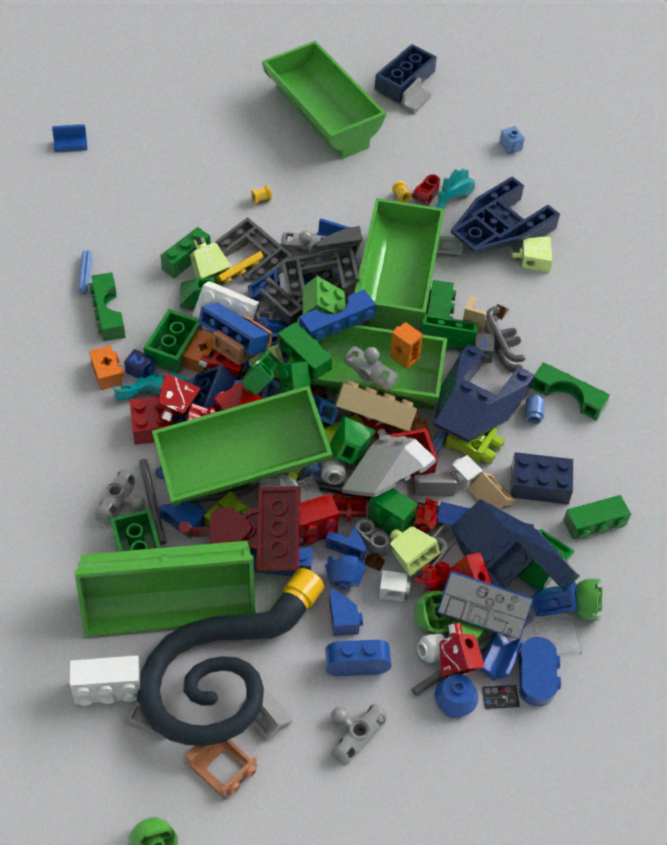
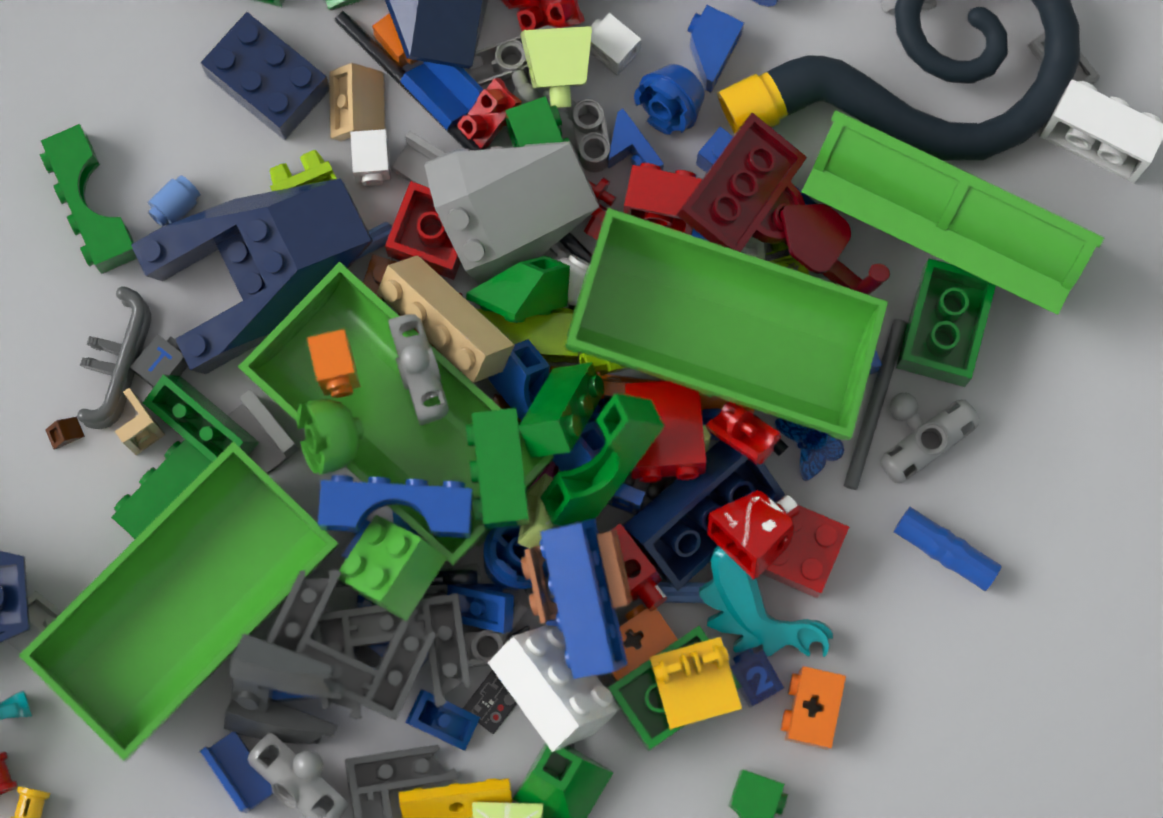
camera: 145 degrees left, 25 degrees up
reddish brown piece [365,553,385,571] -> none
none -> bright green cylinder [297,399,363,475]
none -> yellow hinge [649,637,742,729]
none -> blue axle [893,507,1002,591]

